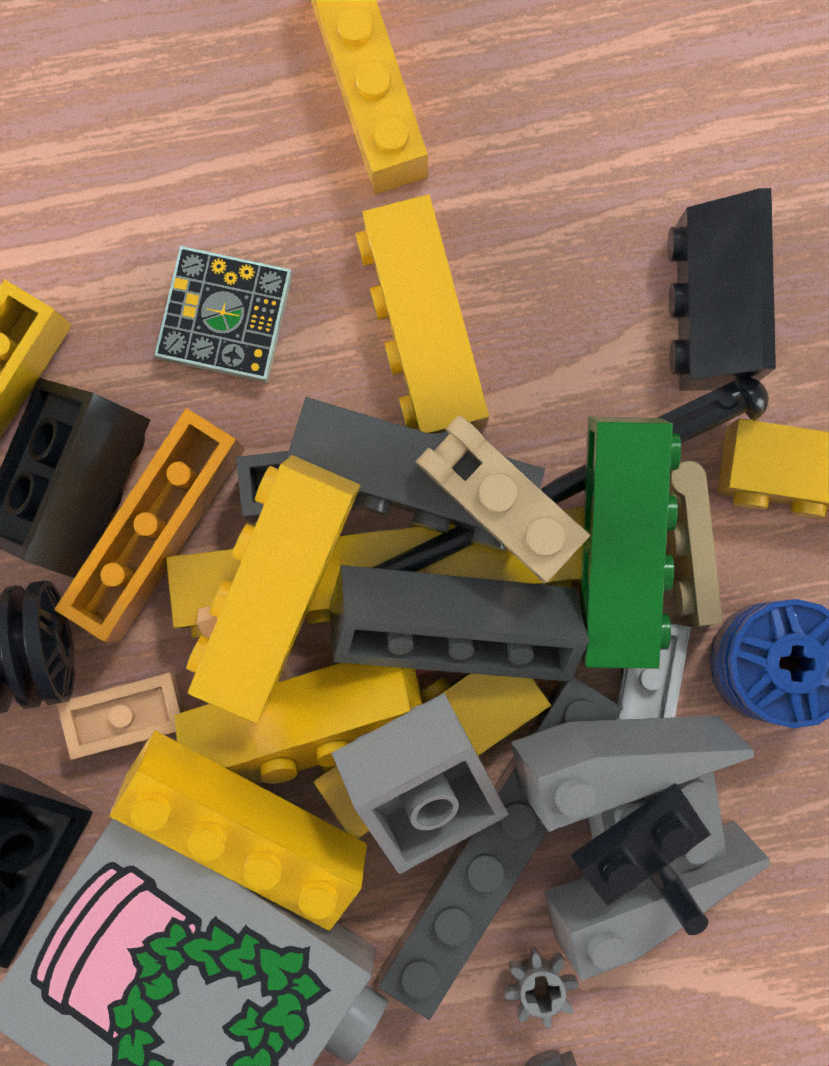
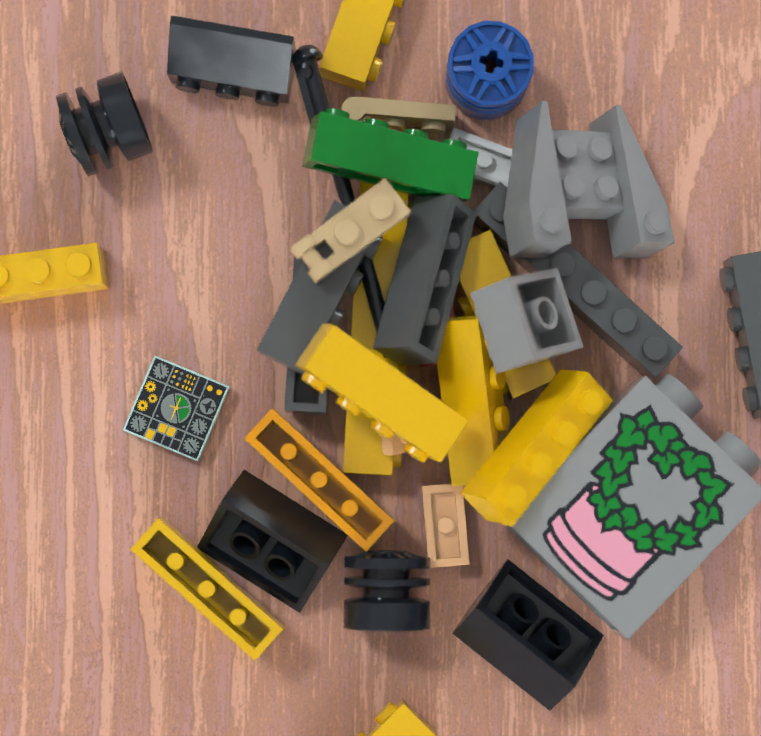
camera: 90 degrees left, 0 degrees up
yellow brick [355,194,489,434] -> none
light grey gear [503,947,579,1029] -> none
black plate [571,783,711,935] -> none
none -> black wheel [56,71,153,177]

